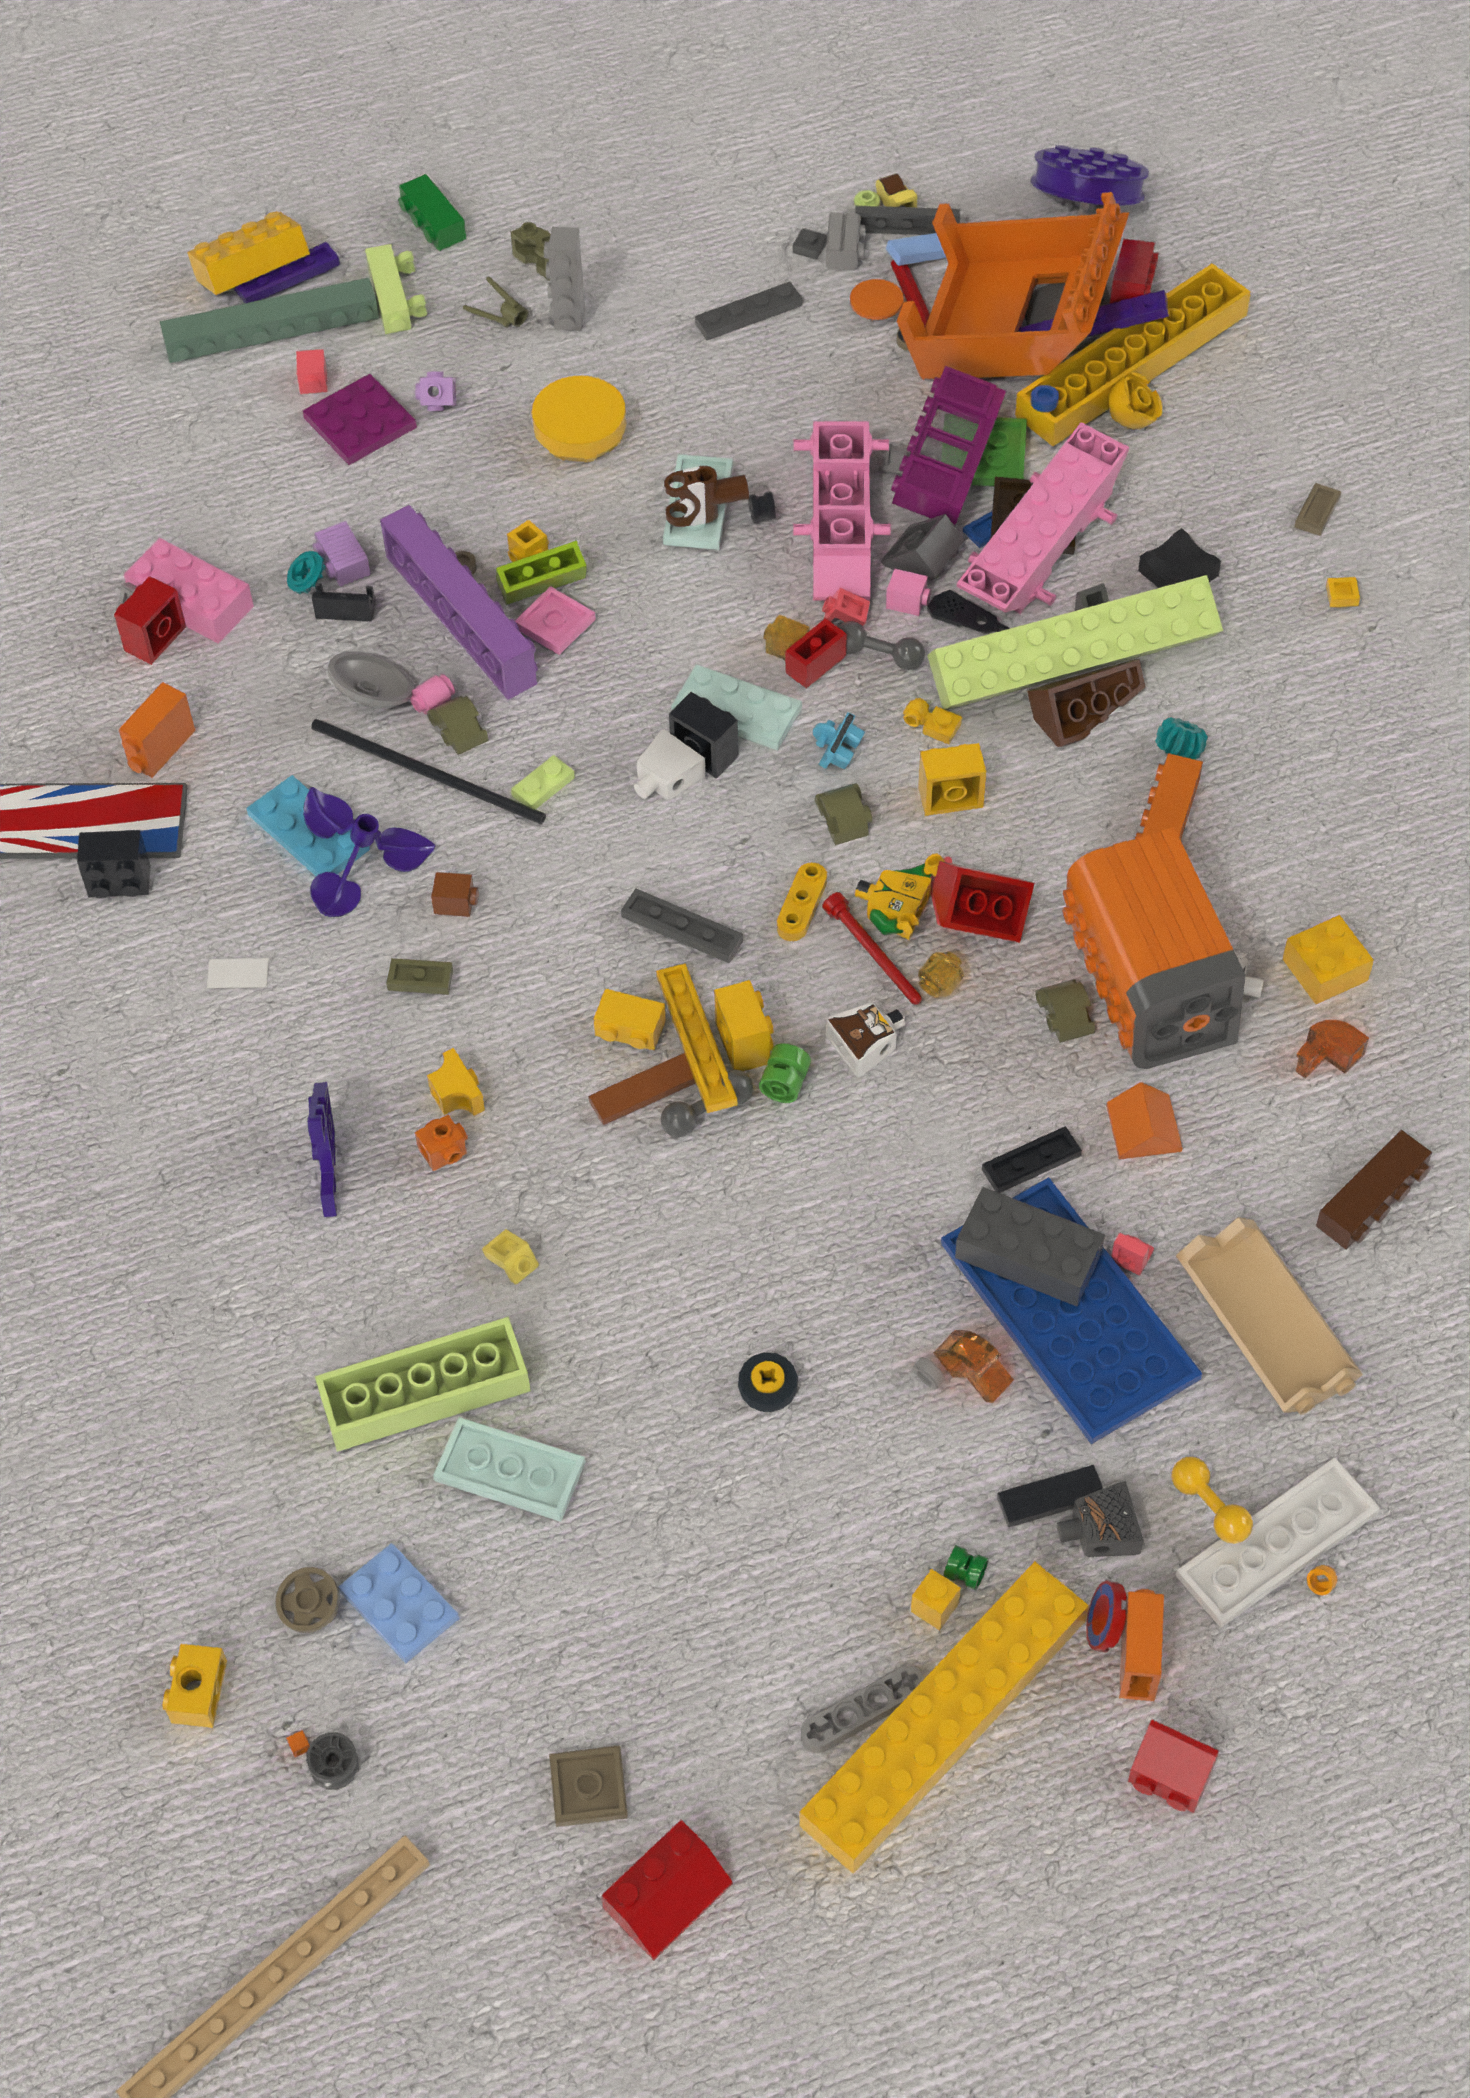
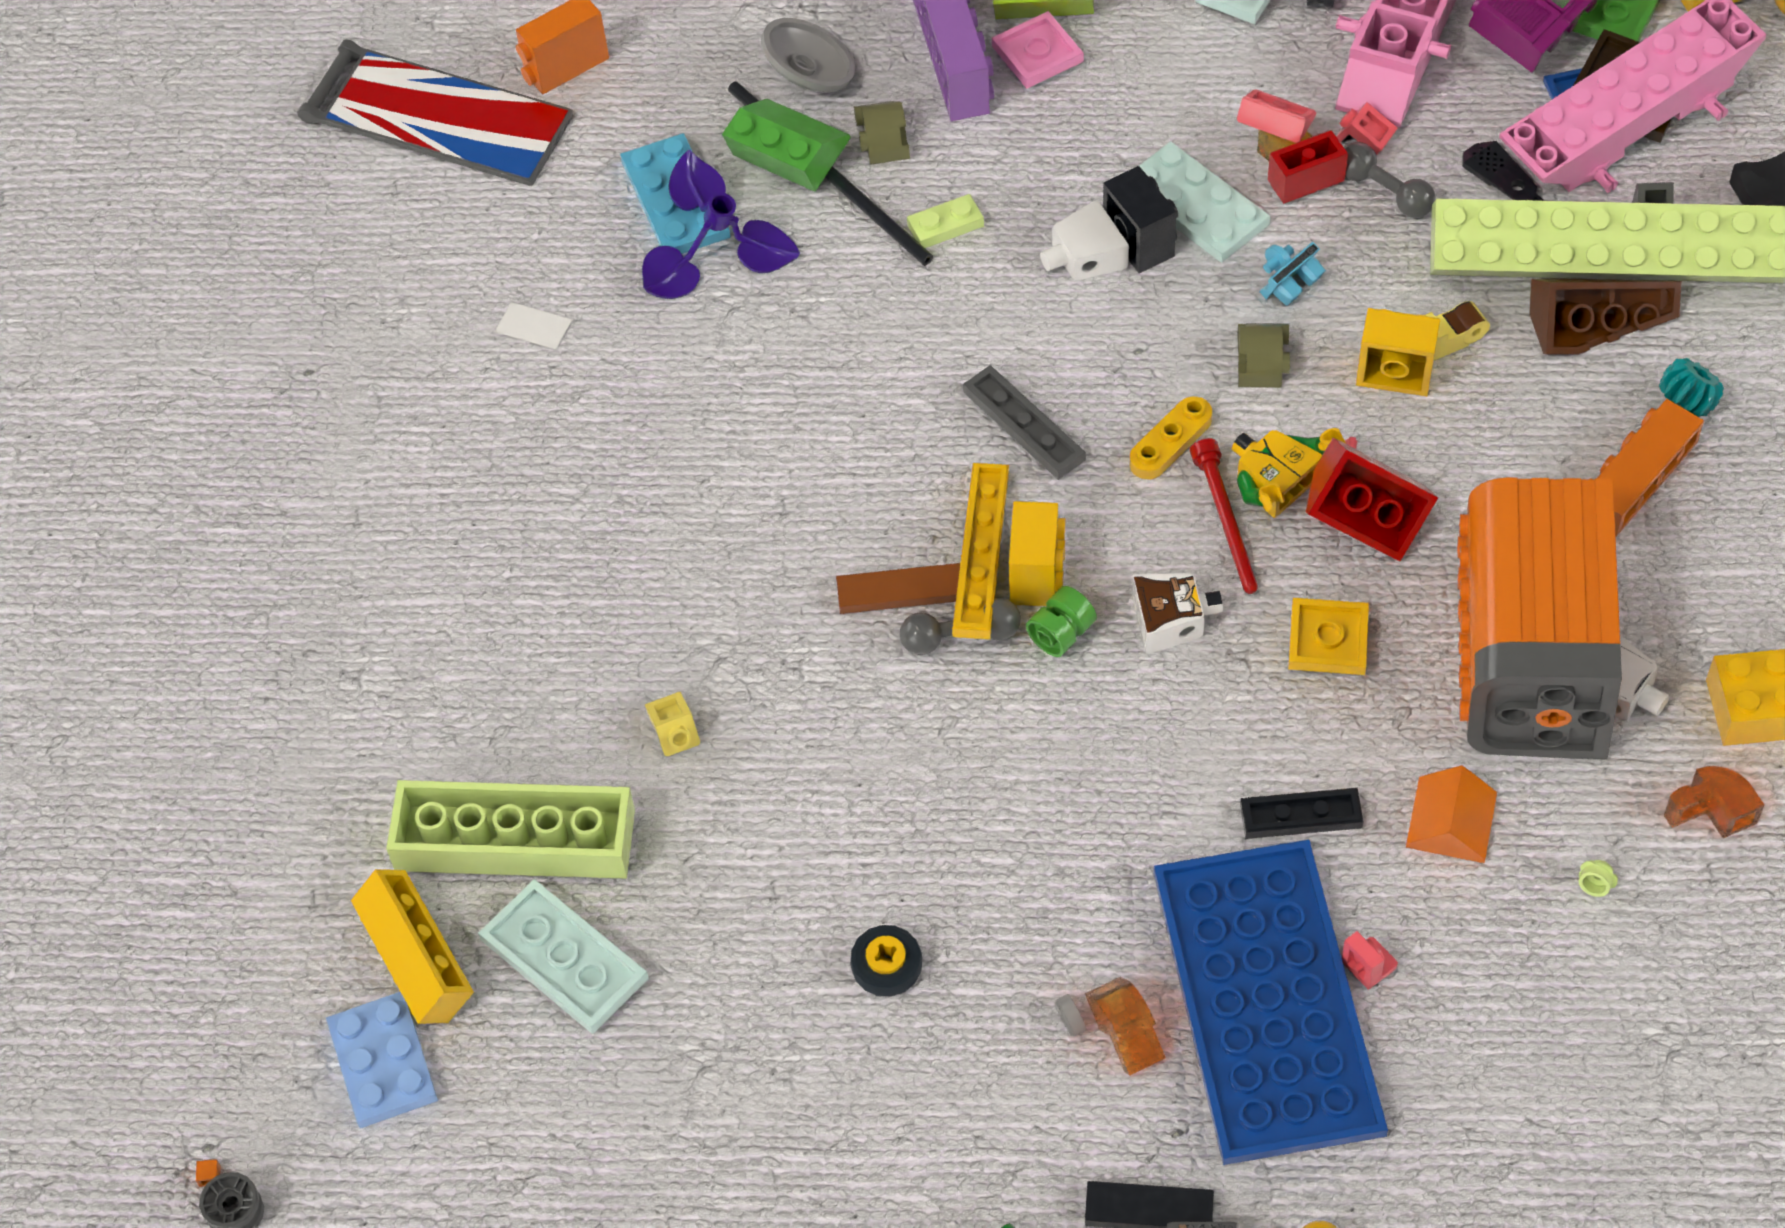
camera: 25 degrees right, 0 degrees up
black brick [77,830,151,898] -> none
yellow brick [162,1644,227,1728] -> none
dark tan wheel [275,1567,340,1633] -> none
dark purple wing [307,1082,337,1217] -> none
olive plate [386,958,453,995] -> none
bright pink brick [410,674,455,715] -> none
orange brick [415,1115,468,1171] -> none
yellow brick [427,1048,485,1116] -> none
dark orange brick [431,872,479,917] -> none
yellow brick [593,989,666,1050] -> none
dark grey slope [881,514,965,580] -> none
bright pink brick [886,569,931,616] -> none
yellow plate [903,698,962,744] -> none
clear yellow head [918,951,964,998] -> none
dark grey brick [955,1187,1105,1306] -> none
olive cylinder [1035,979,1095,1043] -> none
tan cylinder [1176,1217,1363,1415] -> none
reddish brown brick [1316,1129,1432,1250] -> none
none -> yellow brick [351,869,474,1024]
none -> bright green slope [722,99,851,192]
none -> coral slope [1237,89,1317,143]
none -> yellow plate [1288,597,1369,675]
none -> light yellow leg [1425,301,1490,361]
none -> yellowish green plate [1579,860,1618,897]

